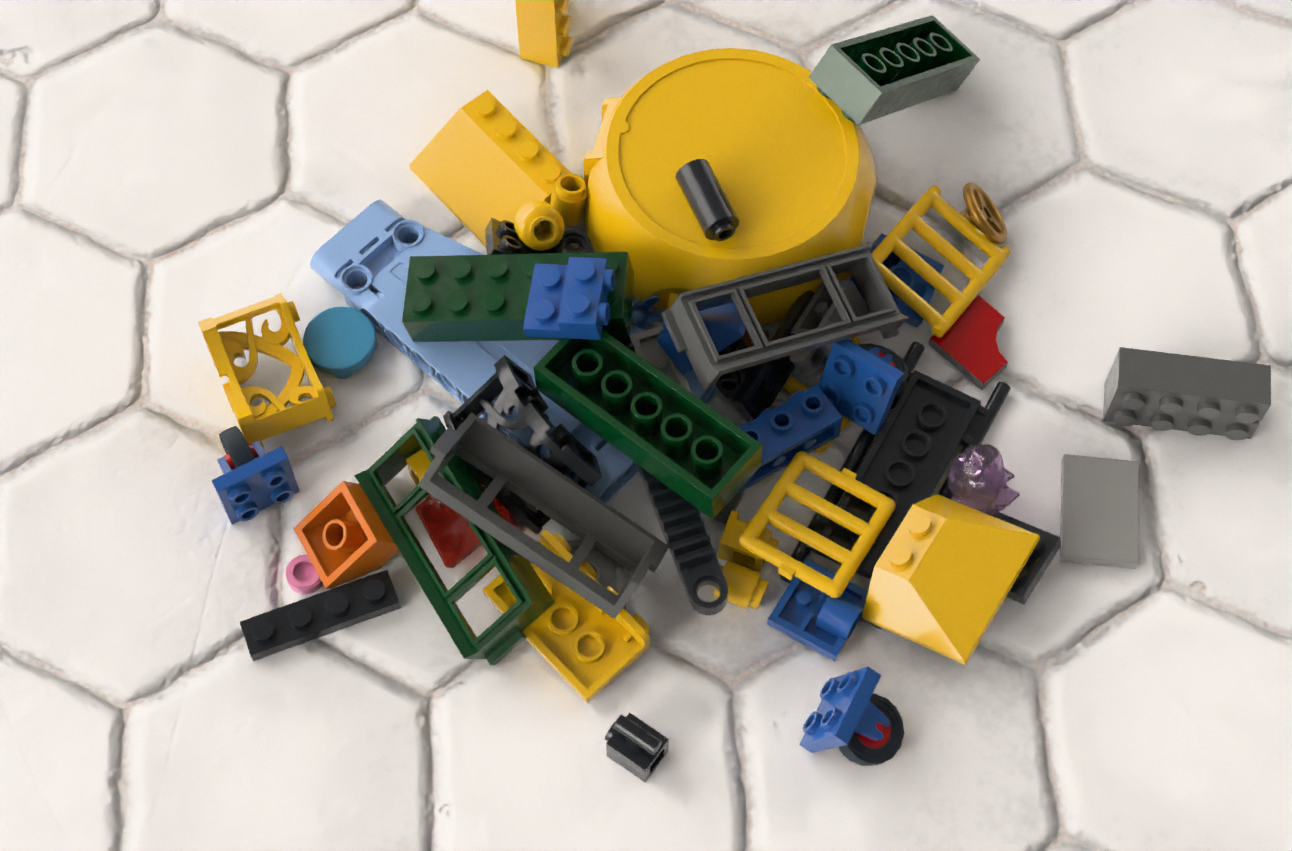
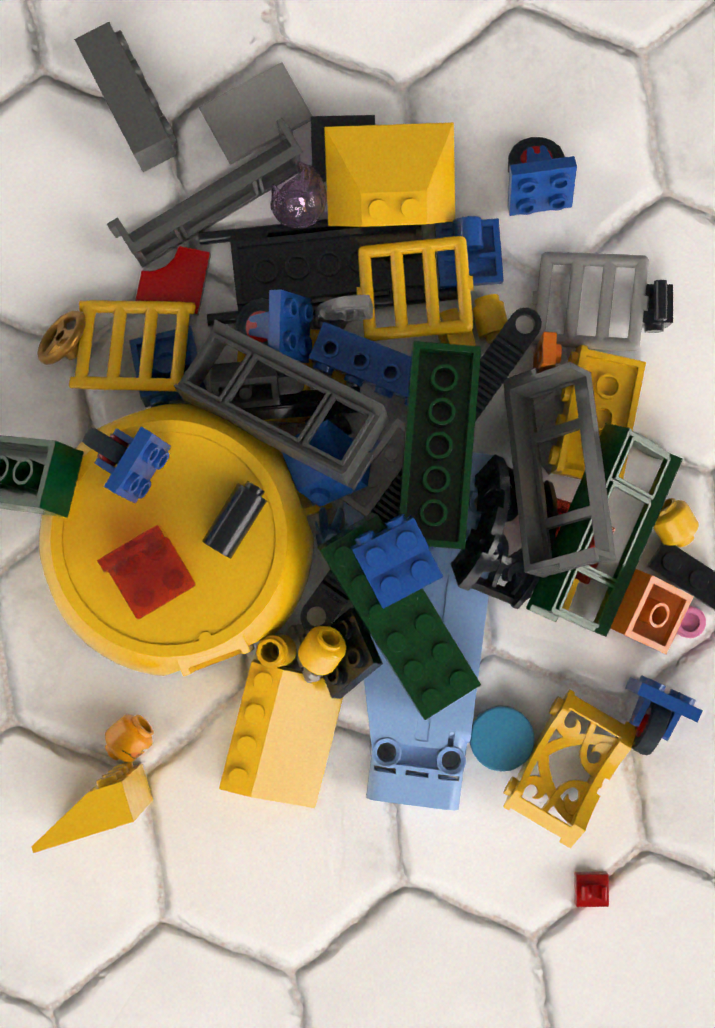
camera: 125 degrees left, 25 degrees up
none -> blue plate [82,427,171,503]
none -> clear red bracket [97,525,196,619]
none -> light orange head [105,714,154,763]
none -> dark grey piece [107,118,304,268]
none -> light grey tile [313,295,374,329]
none -> light grey bar [532,252,649,351]
none -> orange plate [533,332,562,373]
none -> red tile [574,872,609,907]
none -> yellow head [653,498,699,547]

